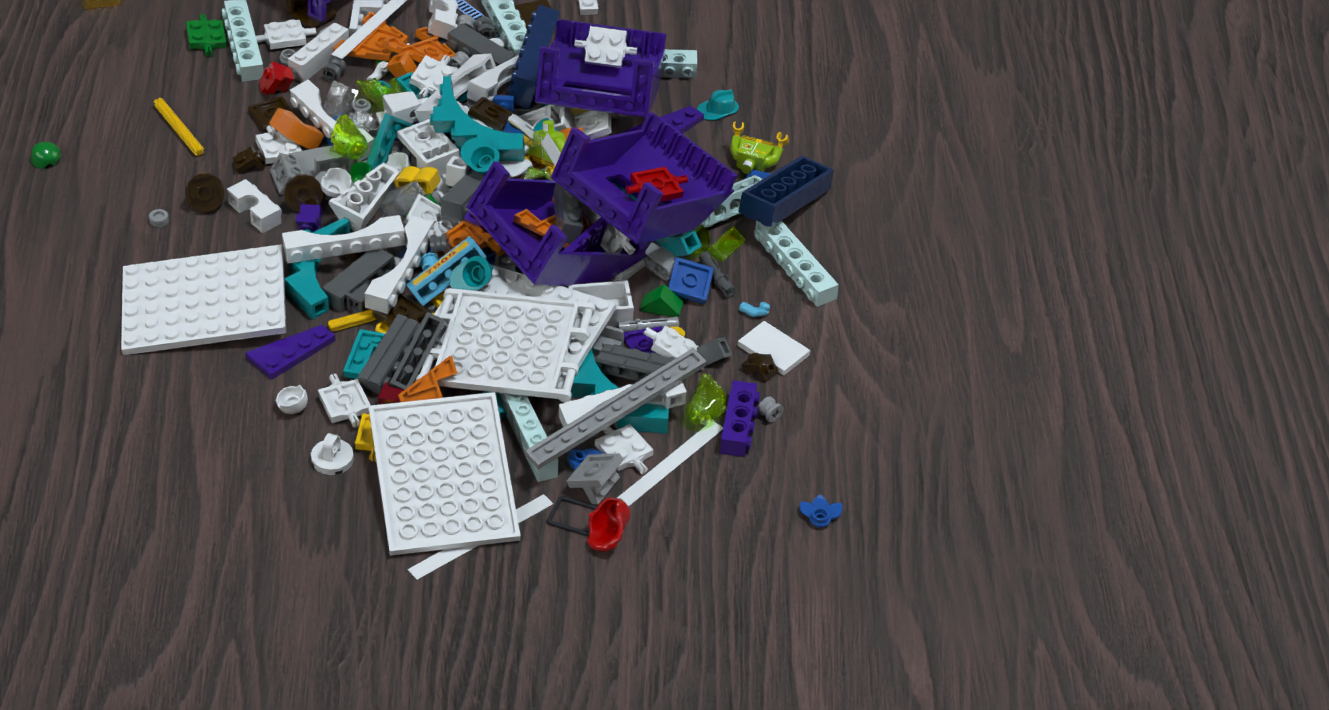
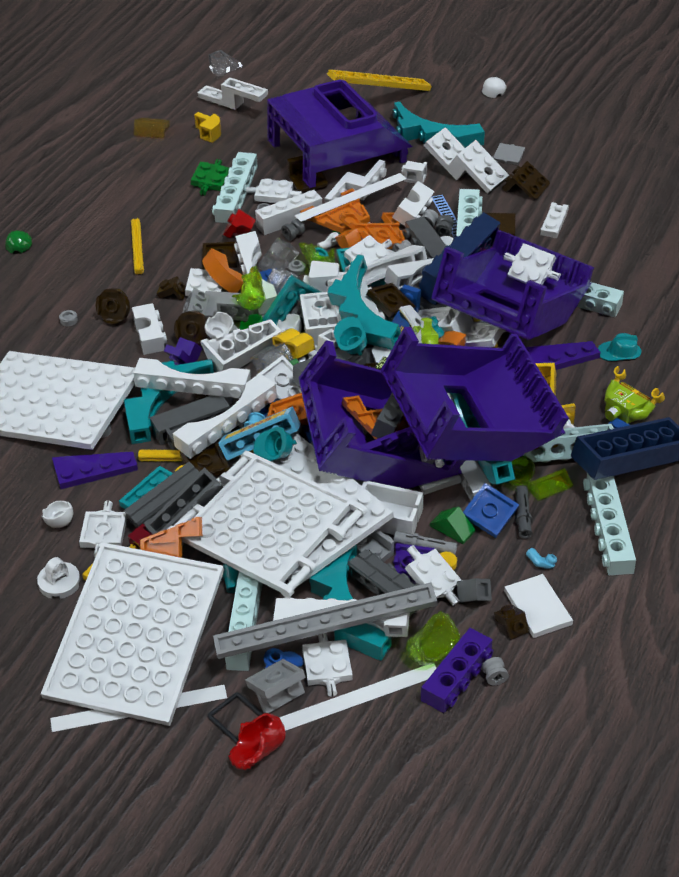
camera: 30 degrees right, 0 degrees up
dark grey wheel [430,233,450,254] -> none
red plate [625,167,688,202] -> none
blue plate [800,495,843,528] -> none

